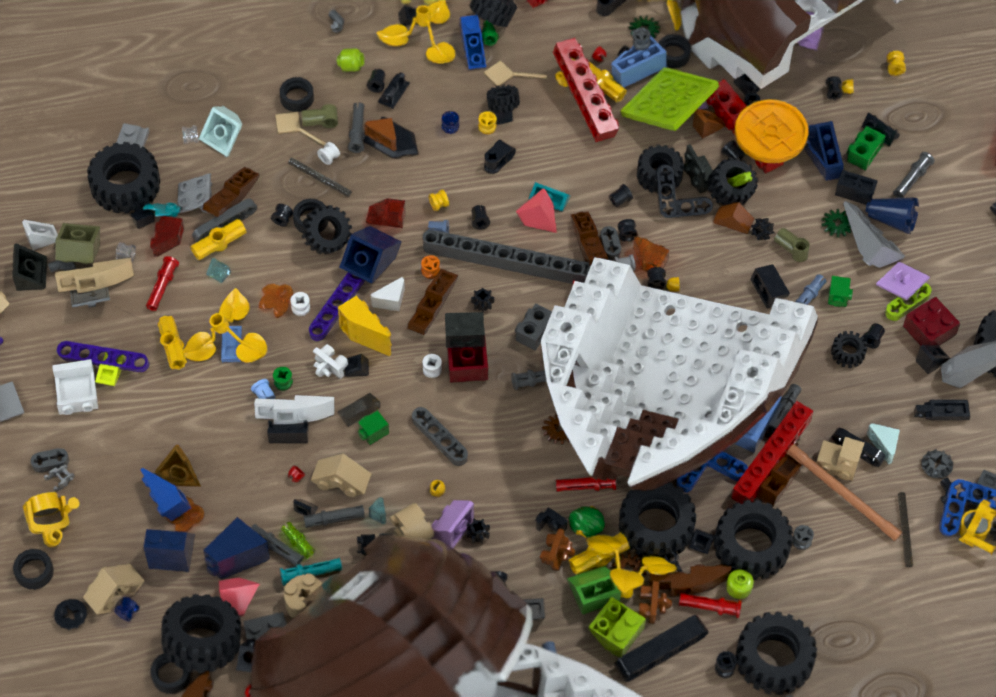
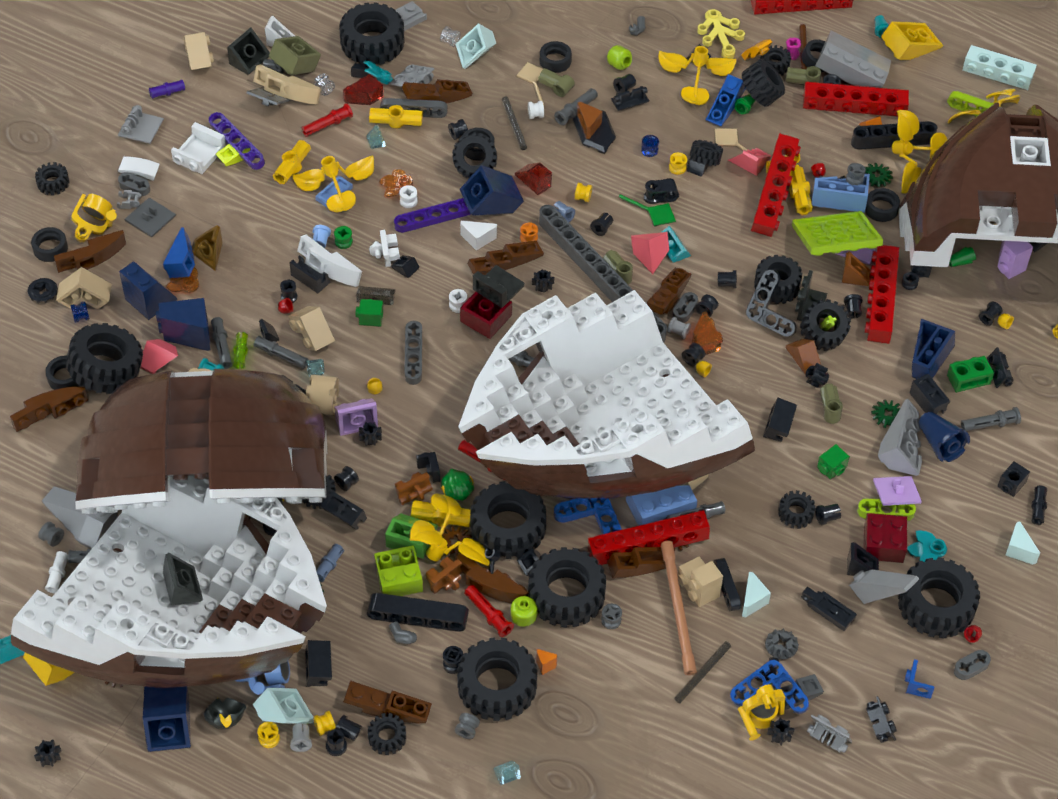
camera: 40 degrees right, 5 degrees down
yellow slope [338,295,392,356] -> none
light orange plate [735,100,808,163] -> none
sand blue pin [795,274,827,305] -> none
none -> reddish brown slope [54,230,126,273]
none -> white slope [118,157,159,181]
none -> dark grey piece [125,198,176,237]
none -> black bush [280,279,298,303]
none -> dark grey arm [389,622,417,644]
none -> orange slope [536,649,557,675]
none -> olive piece [603,250,633,284]
none -> green piece [619,194,676,227]
none -> coral slope [728,148,771,176]
none -> teal plate [907,530,947,562]
none -> black brick [997,461,1030,497]

